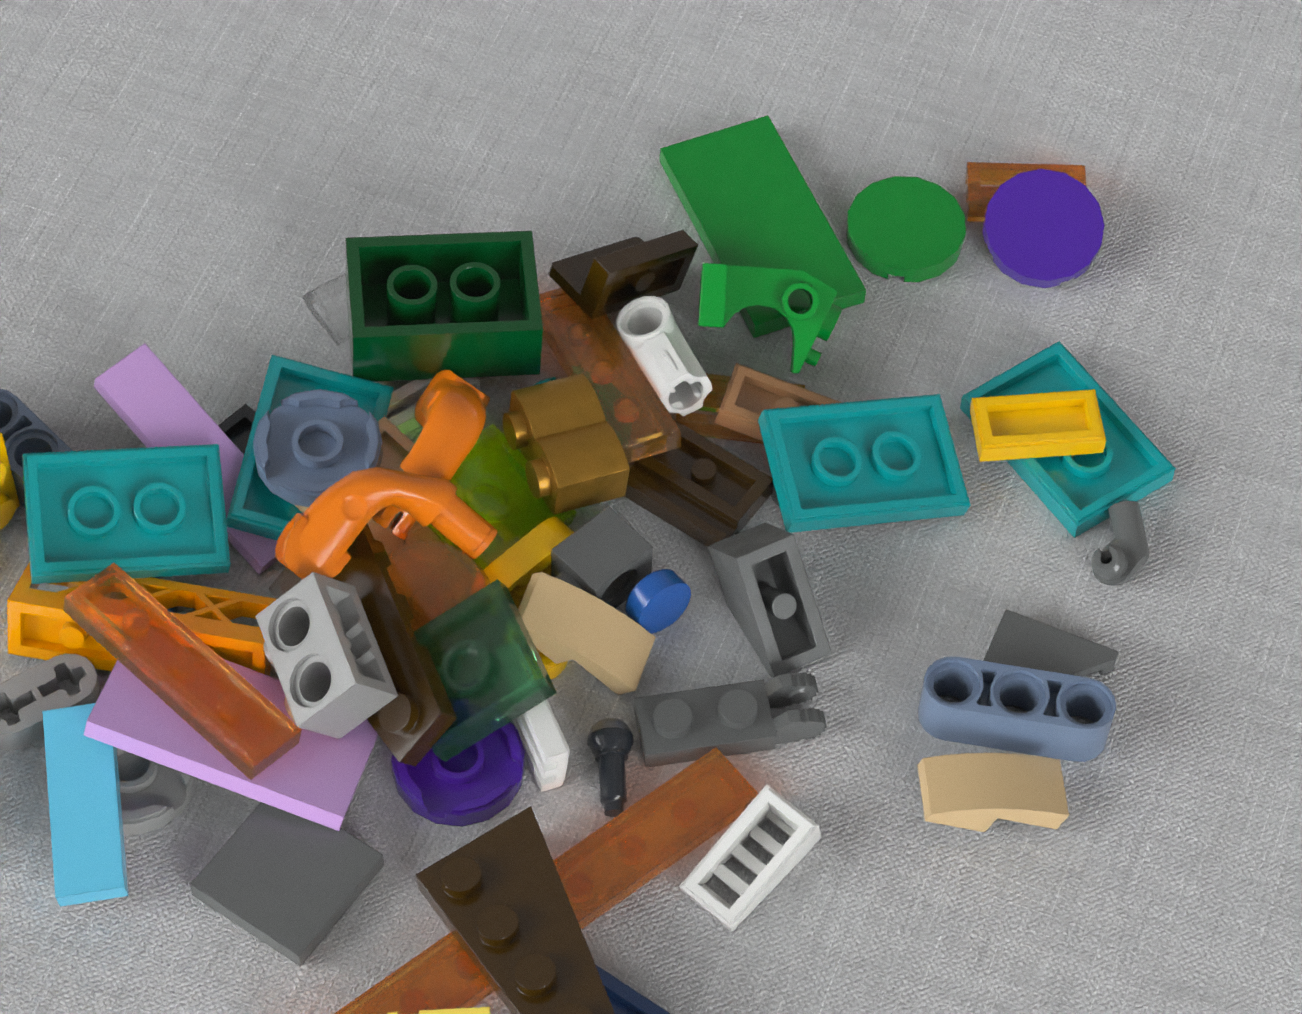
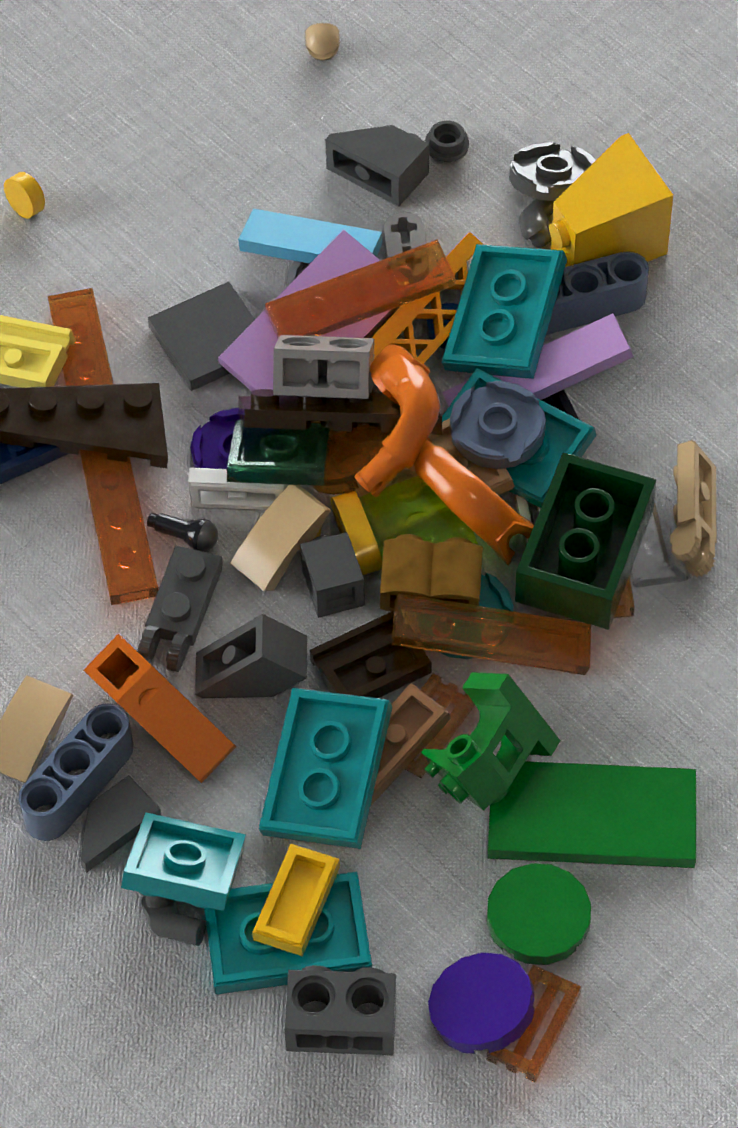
camera: 120 degrees right, 0 degrees up
dark brown panel [548,230,698,319] -> none
white piece [617,296,713,417] -> none
blue tile [625,569,691,634] -> none
white slope [679,784,821,932] -> none
none -> orange slope [83,634,237,783]
none -> teal plate [121,812,246,911]
none -> dark grey brick [284,965,396,1056]
none -> tan hinge [670,440,717,577]

